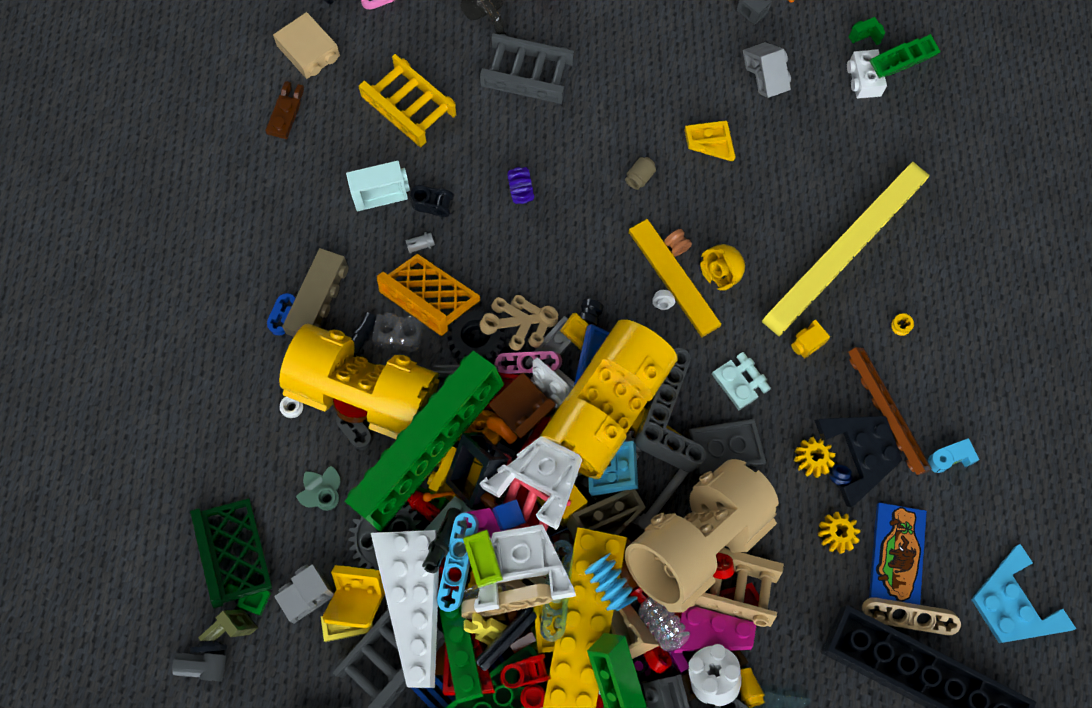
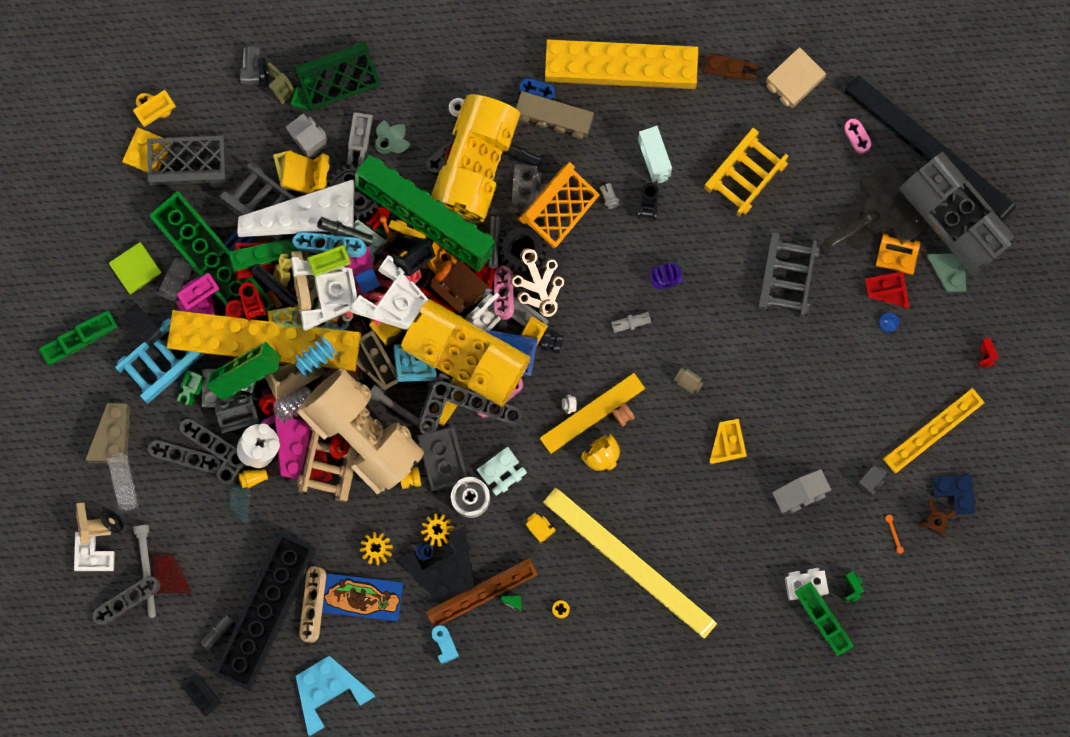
camera: 90 degrees right, 10 degrees up
none -> light grey hinge [347,112,373,165]
none -> white brick [451,477,490,518]
none -> green slope [501,595,522,613]
none -> yellow brick [545,40,698,89]
none -> light grey pin [611,312,651,333]

